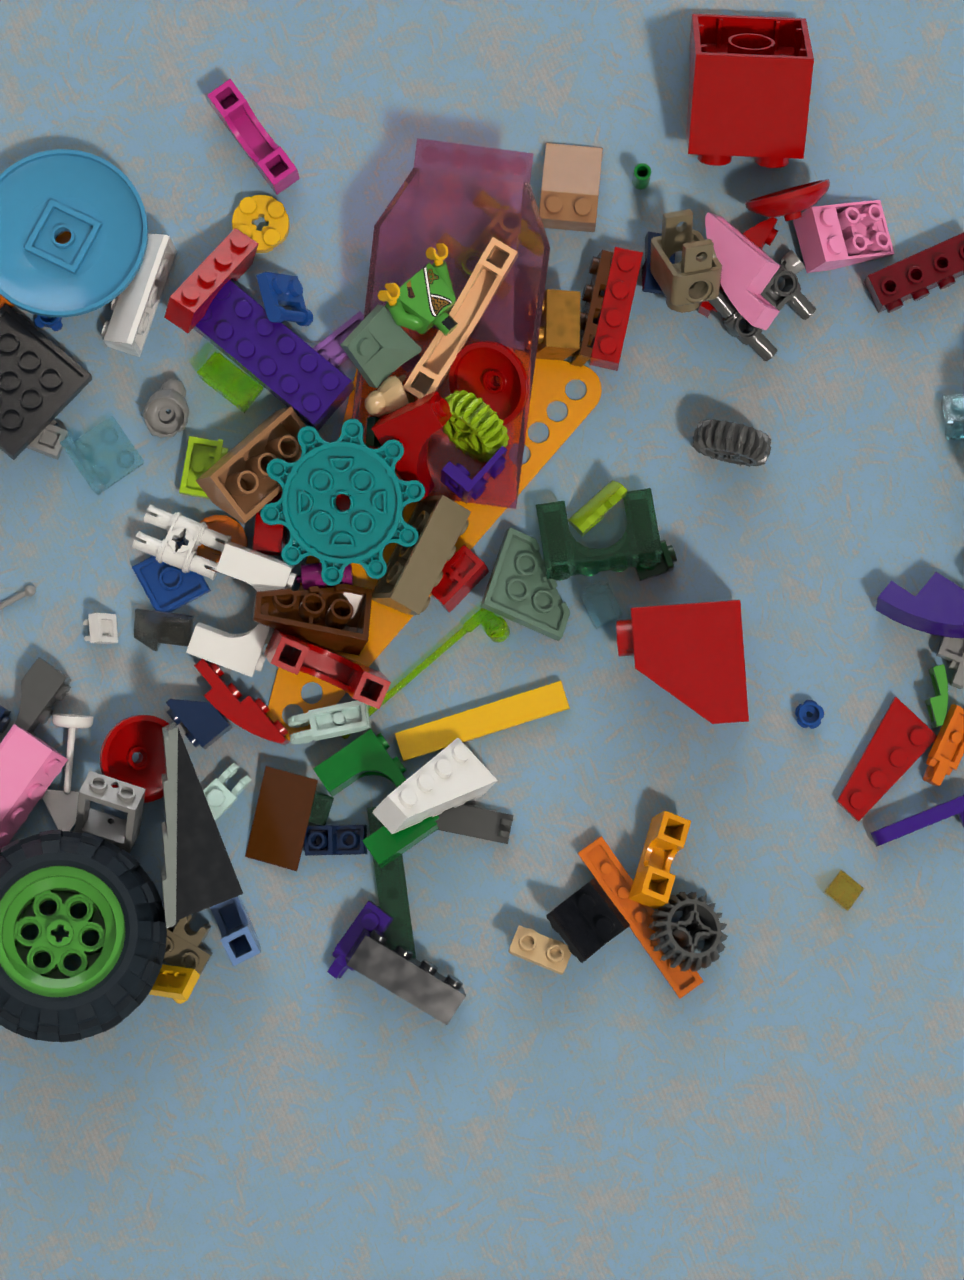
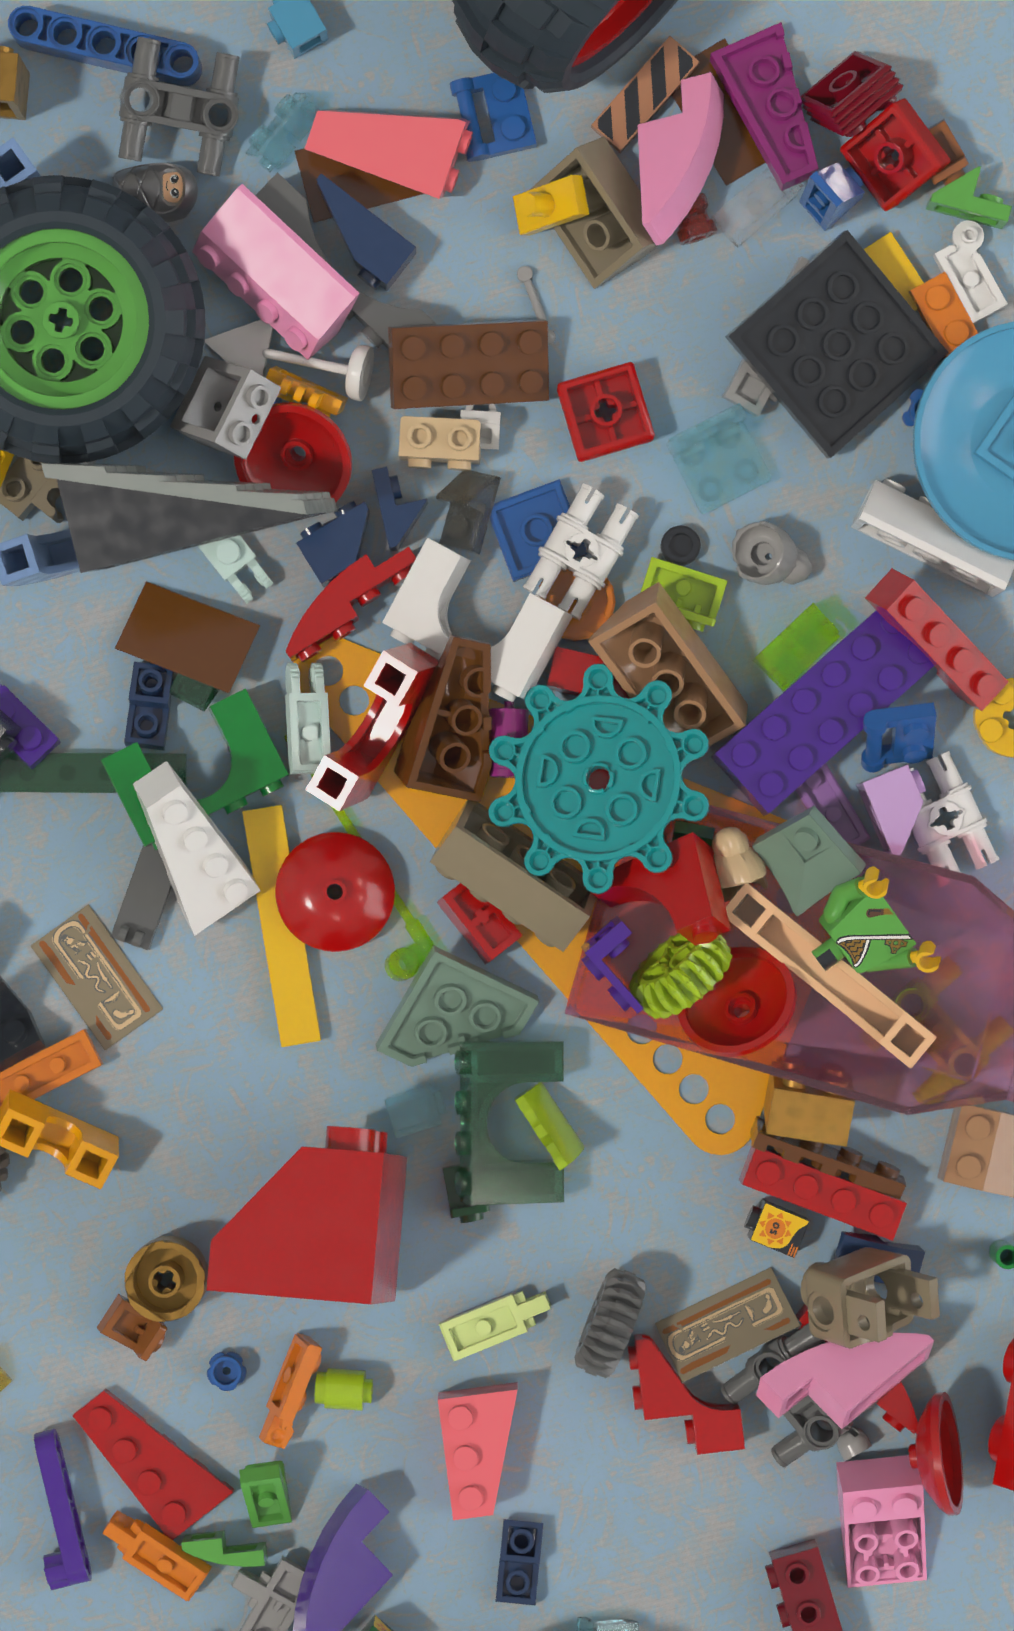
camera: 90 degrees right, 5 degrees up
none -> dark tan sticker [31,904,163,1051]
none -> dark orange bracket [97,1294,167,1361]
none -> pearl gold brick [125,1236,209,1322]
none -> bright green slope [239,1460,292,1528]
none -> orange hinge [259,1333,322,1449]
none -> light orange hinge [266,366,348,417]
none -> red dish [275,832,395,952]
none -> lime brick [315,1368,373,1411]
none -> dark blue slope [371,466,428,552]
none -> reddish brown plate [388,320,549,409]
none -> tan bracket [399,416,481,471]
none -> coral wedge [438,1382,518,1520]
none -> yellowish green hinge [439,1291,551,1361]
none -> dark blue slope [495,1519,543,1606]
none -> red brick [557,362,655,462]
none -> red arch [627,1334,745,1455]
none -> dark tan sticker [655,1267,800,1383]
none -> black tile [660,525,701,566]
none -> brick [744,1199,810,1258]
none -> lavender slope [856,765,926,858]
none -> white pin [910,751,999,886]

